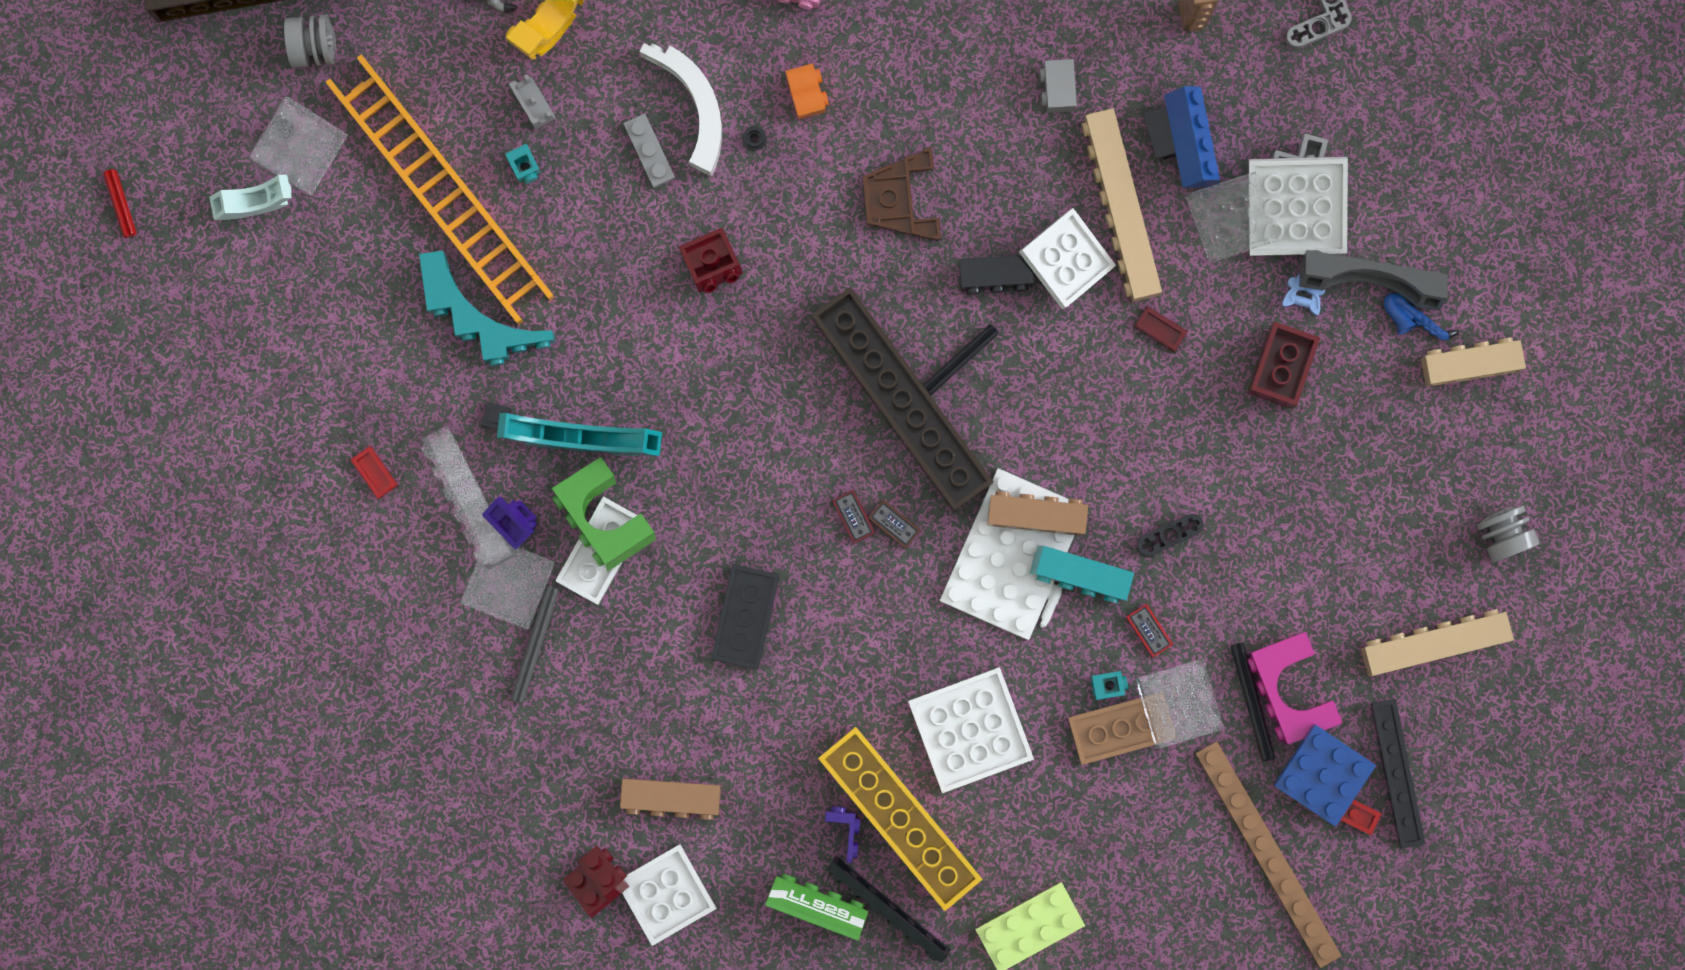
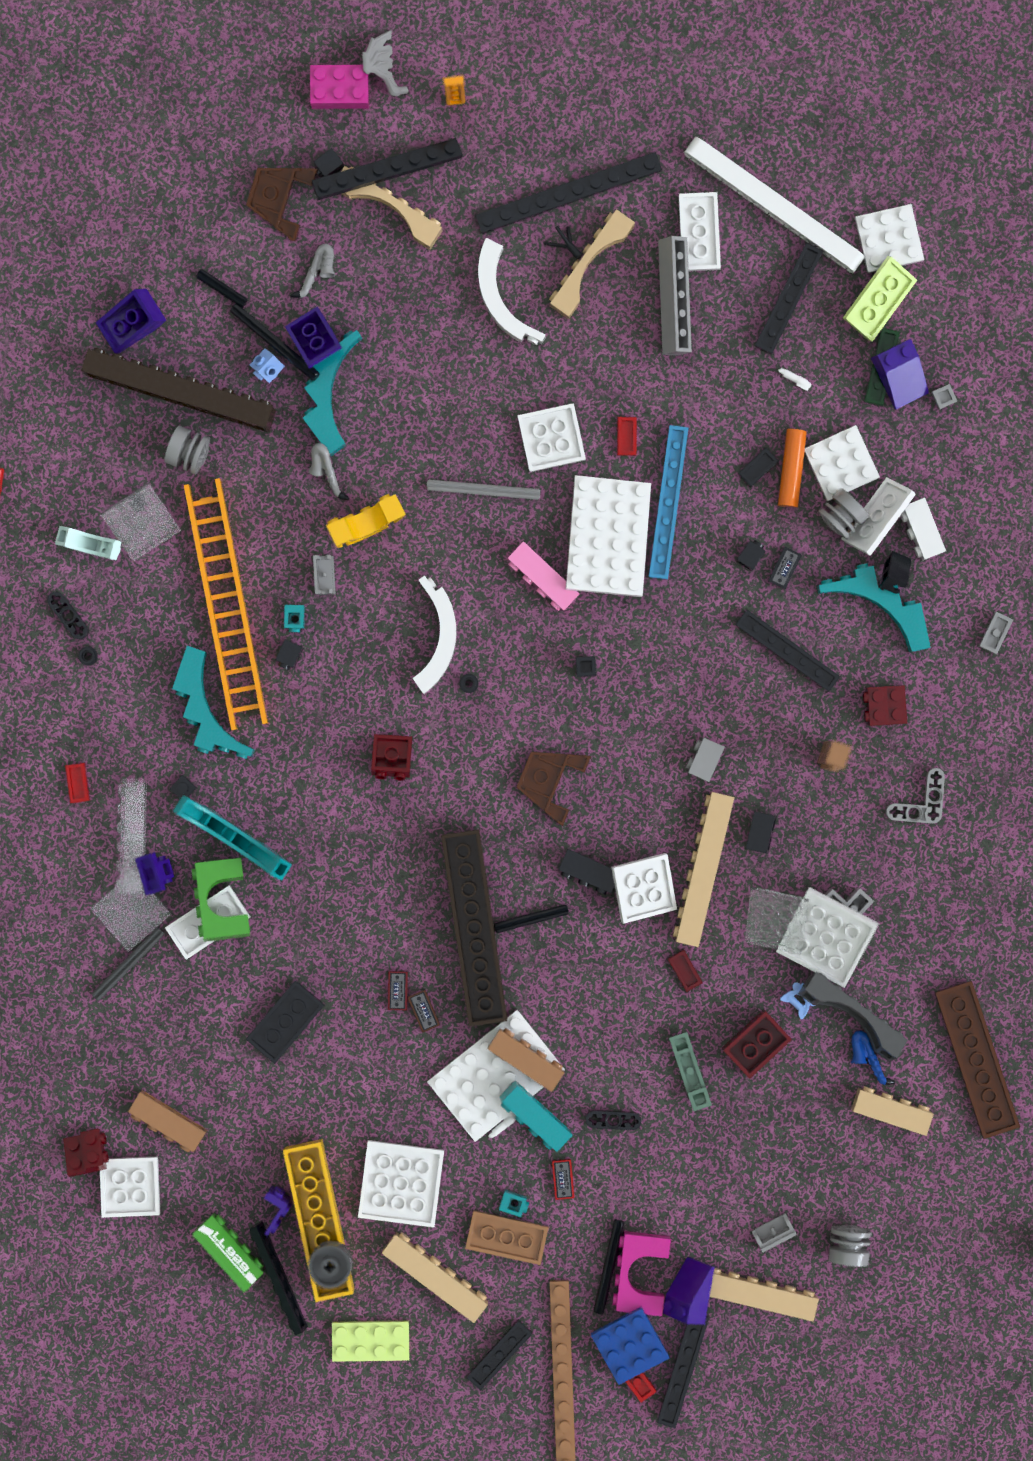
camera: 25 degrees right, 5 degrees up
light grey plate [623,114,675,188] -> none
orange brick [785,63,829,120] -> none
clear plate [1135,659,1224,749] -> none
blue slope [1164,86,1220,188] -> none
none -> black beam [47,591,89,640]
none -> black plate [78,647,98,666]
none -> black brick [275,639,304,670]
none -> dark grey wheel [308,1241,353,1288]
none -> tan brick [382,1232,488,1323]
none -> black plate [466,1319,533,1391]
none -> black brick [575,656,596,678]
none -> dark purple slope [663,1257,715,1324]
none -> sand green slope [669,1032,712,1111]
none -> light grey hinge [752,1213,797,1252]
none -> reddish brown plate [934,980,1020,1139]

